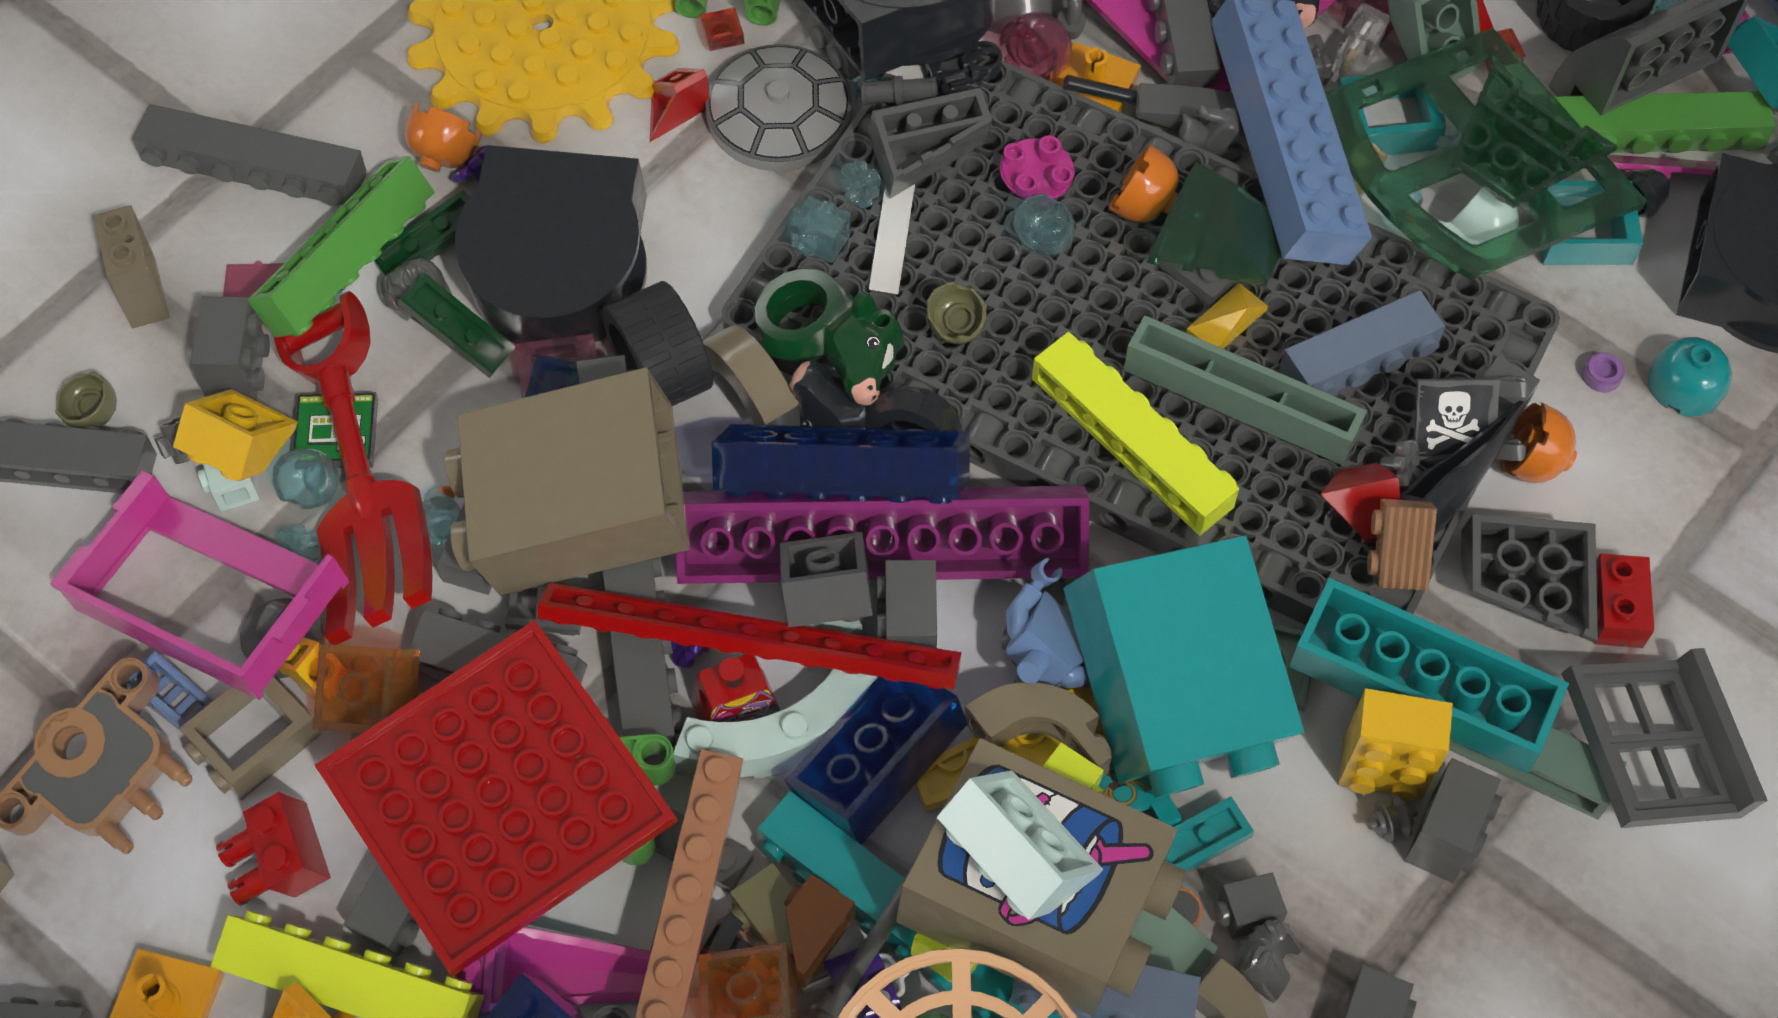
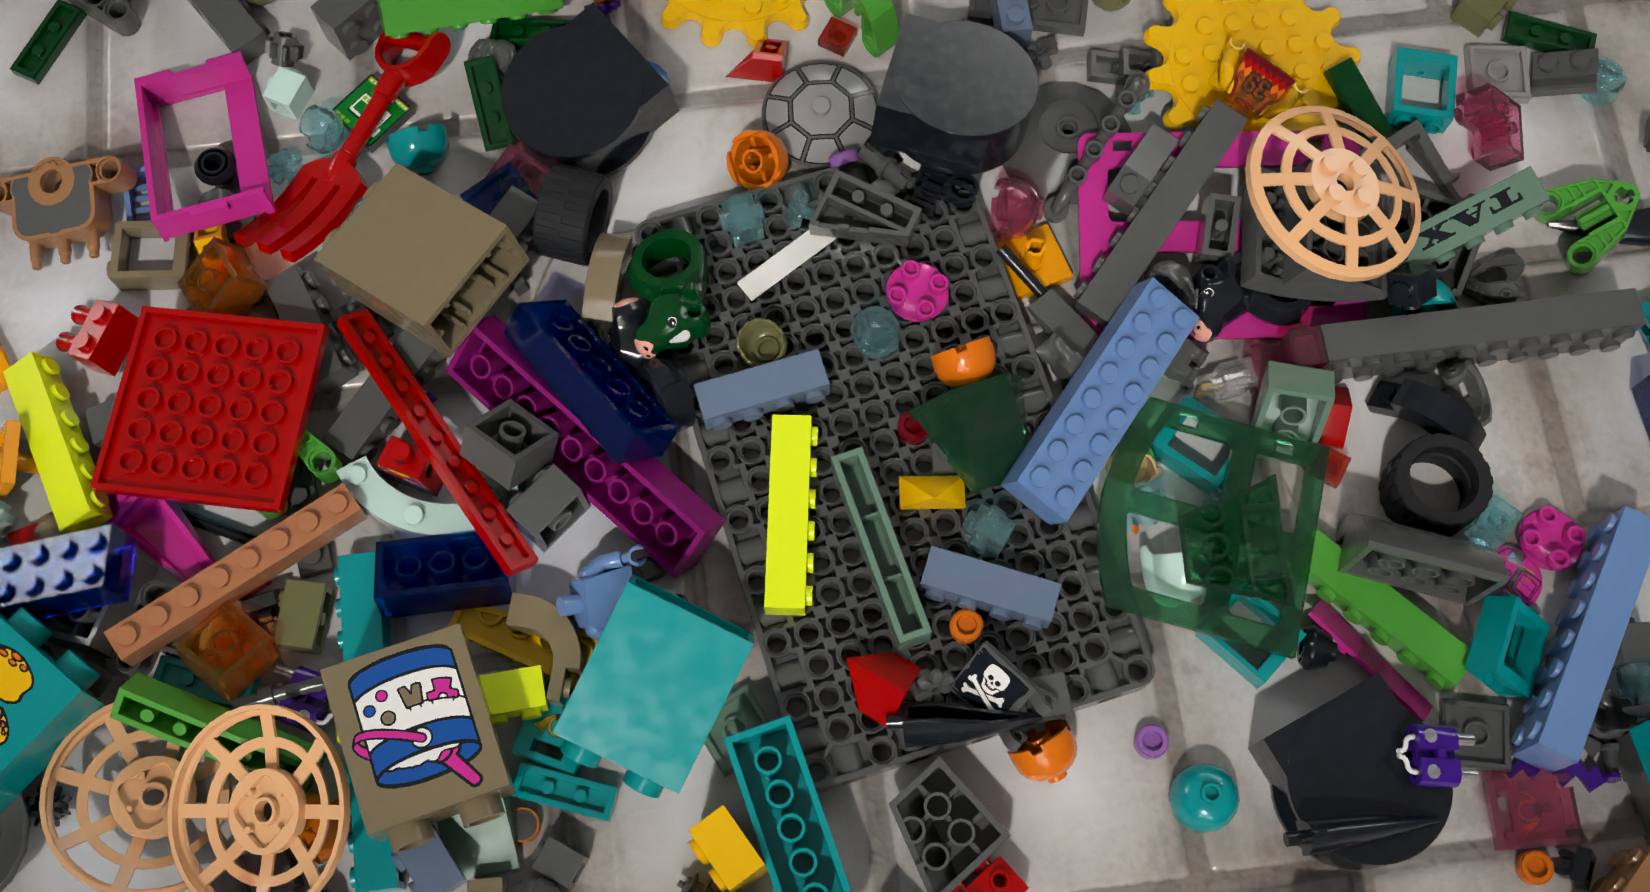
camera: 45 degrees right, 10 degrees up
yellow slope [173,389,298,481] -> none
reddish brown slope [784,874,856,988] -> none
light aqua slope [937,770,1103,920] -> none
medium nougat brick [1367,499,1437,591] -> none
none -> black bar [181,508,258,544]
none -> black cone [194,147,237,187]
none -> teal cylinder [385,124,449,176]
none -> sand blue brick [693,349,830,430]
none -> orange cylinder [726,129,789,191]
none -> medium lavender tile [828,149,860,168]
none -> dark red tile [897,410,930,444]
none -> orange tile [949,609,984,644]
none -> clear light blue brick [962,504,1017,559]

